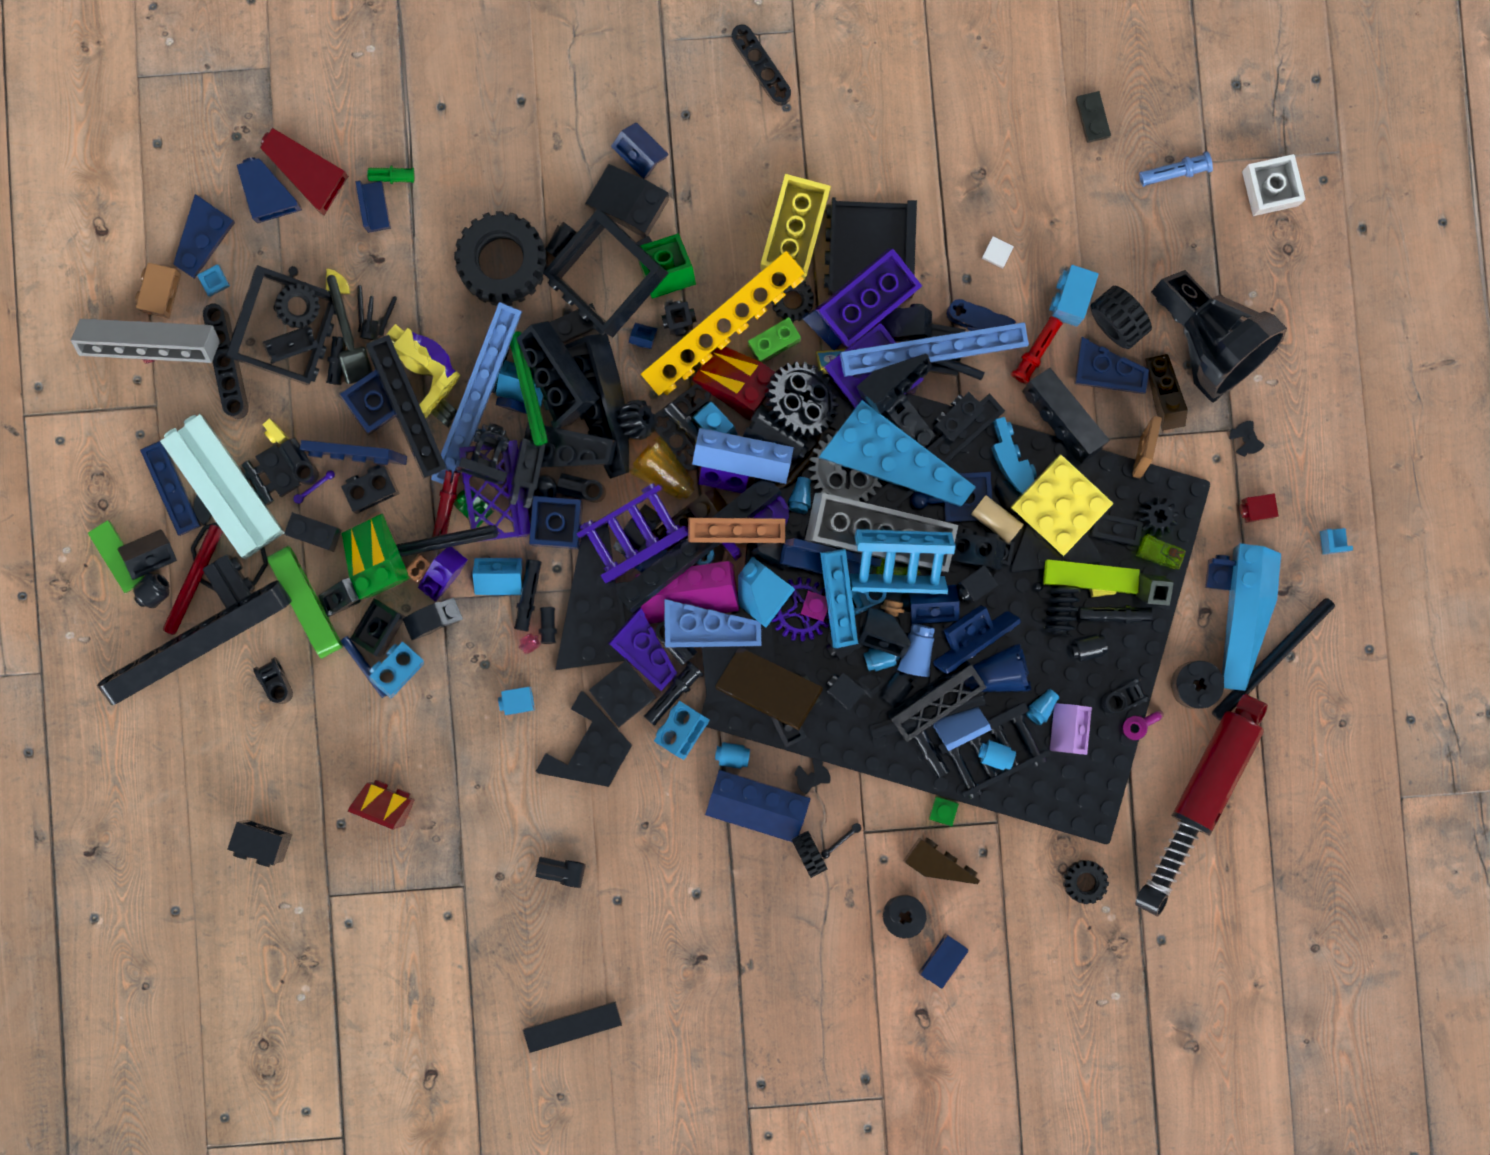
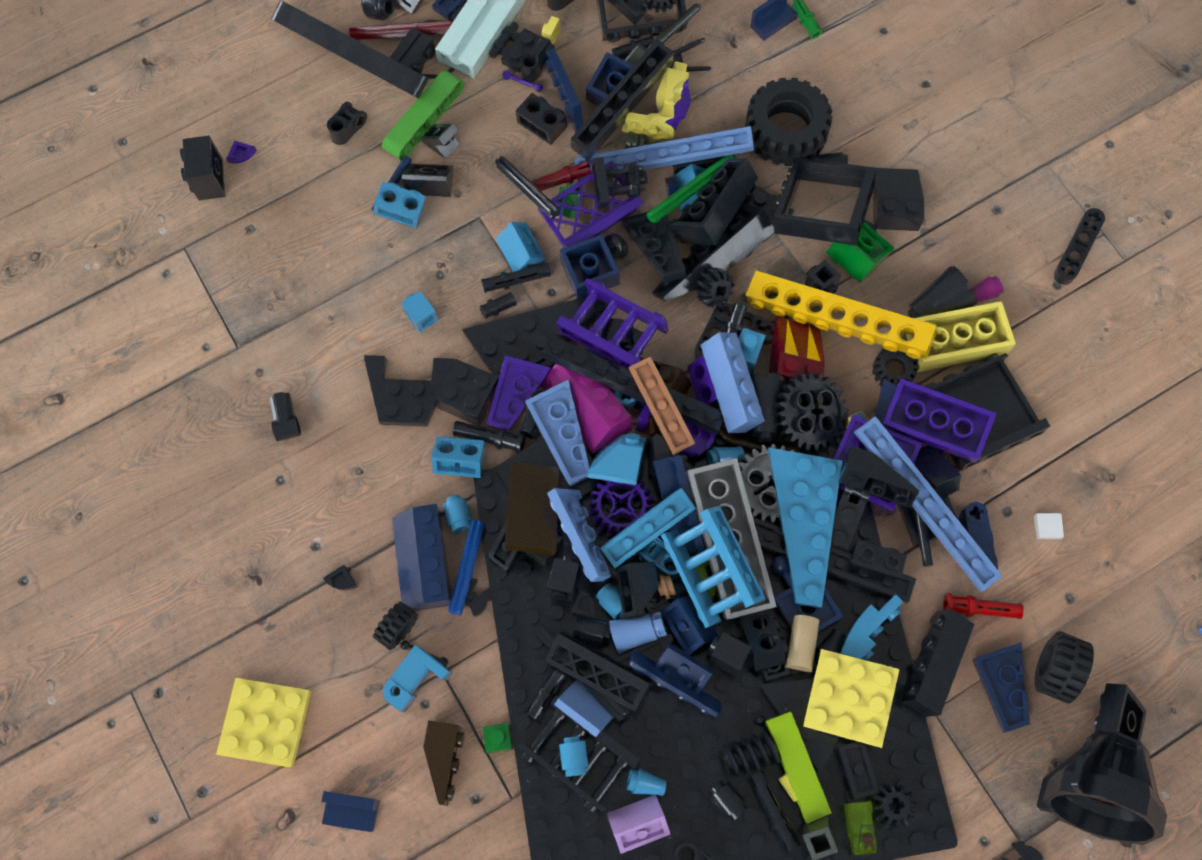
camera: 70 degrees right, 15 degrees down
black brick [284,512,342,552] -> none
light yellow tile [325,269,350,294] -> none
green slope [342,514,410,599] -> none
dark red slope [347,780,415,830] -> none
black brick [403,598,463,641] -> none
nougat piece [406,554,431,583] -> none
dark purple slope [418,547,468,602] -> none
black hinge [509,438,545,508] -> none
clear pink plate [518,633,541,654] -> none
black tile [523,1001,622,1053] -> none
black piece [557,473,606,503] -> none
dark blue panel [611,123,669,179] -> none
dark blue plate [629,323,658,349] -> none
clear yellow cone [629,436,695,500] -> none
bright green brick [748,317,801,364] -> none
magenta plate [801,591,828,621] -> none
black piece [882,895,927,939] -> none
dark blue cone [964,644,1031,692] -> none
dark azure brick [1049,265,1099,327] -> none
medium nougat tile [1132,416,1162,479] -> none
dark brown slope [1145,354,1188,431] -> none
none -> light yellow plate [216,678,311,768]
none -> dark purple tile [226,141,257,164]
none -> black tile [323,565,358,590]
none -> dark azure piece [383,645,453,712]
none -> blue axle [448,520,485,615]
none -> medium blue wing [547,488,611,582]
none -> black cone [908,266,977,318]
none -> magenta cone [969,276,1004,302]

